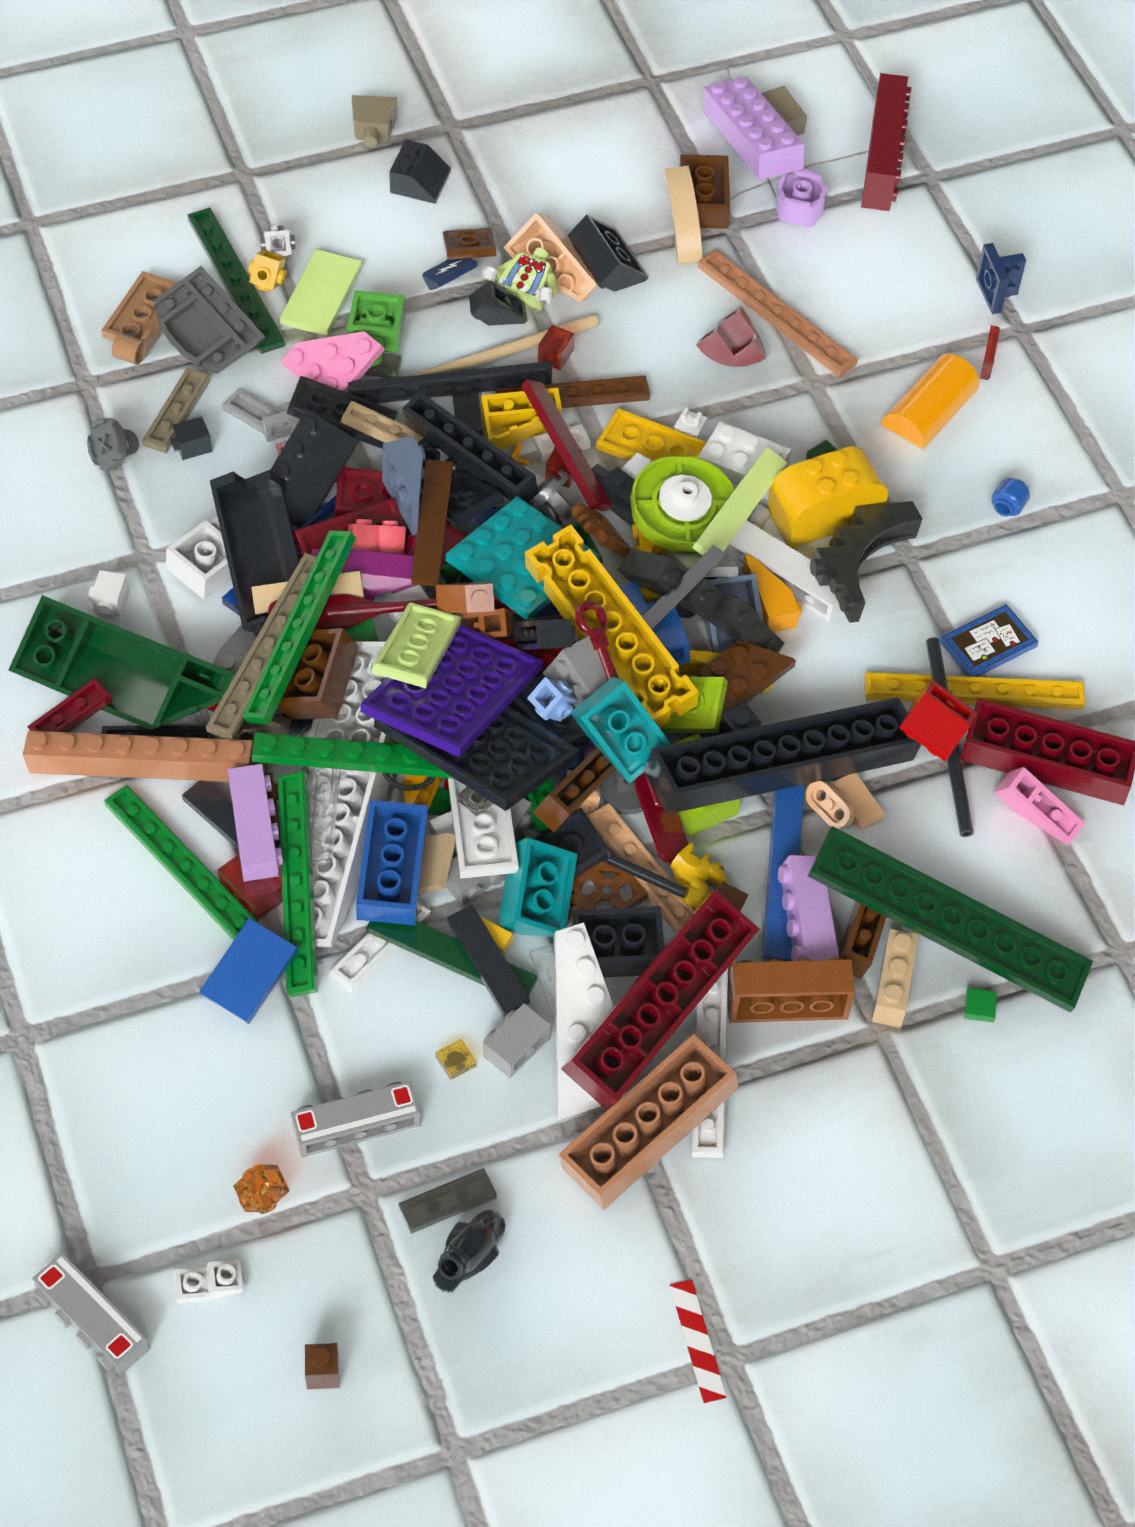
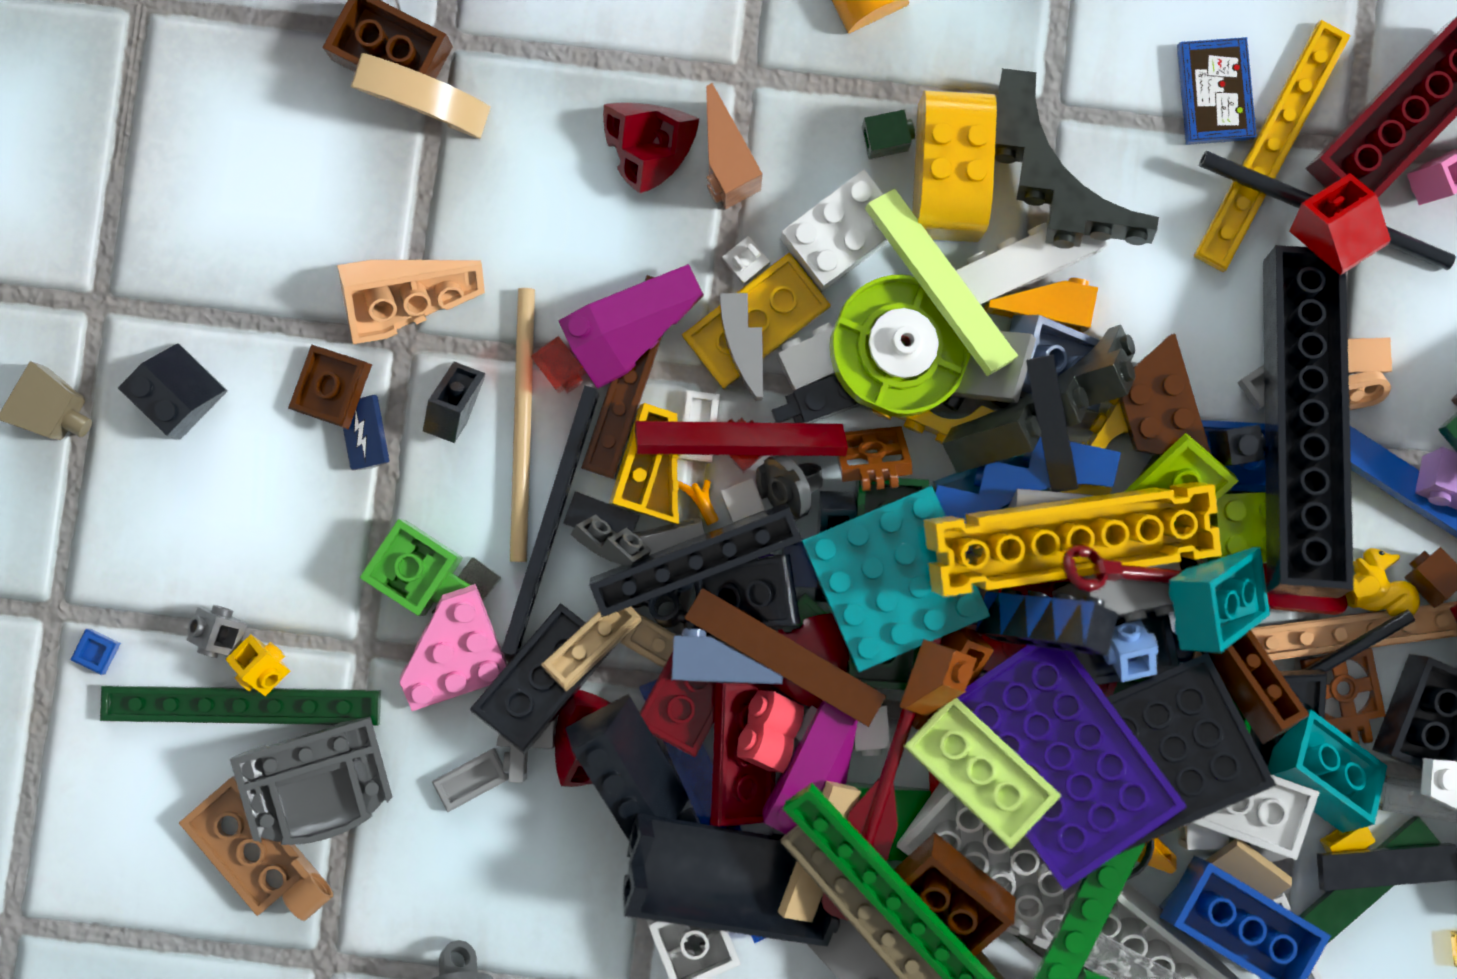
camera: 65 degrees left, 30 degrees up
dark tan tile [142,368,211,453] -> none
black brick [170,416,212,460] -> none
yellowish green tile [280,249,362,336] -> none
torso [480,248,558,311] -> none
black slope [567,214,649,292] -> none
nougat tile [698,249,858,378] -> none
none -> blue tile [70,628,121,675]
none -> magenta wedge [558,264,704,389]
none -> dark grey slope [570,514,652,567]
none -> nougat slope [706,83,763,210]
none -> light grey slope [720,293,763,401]

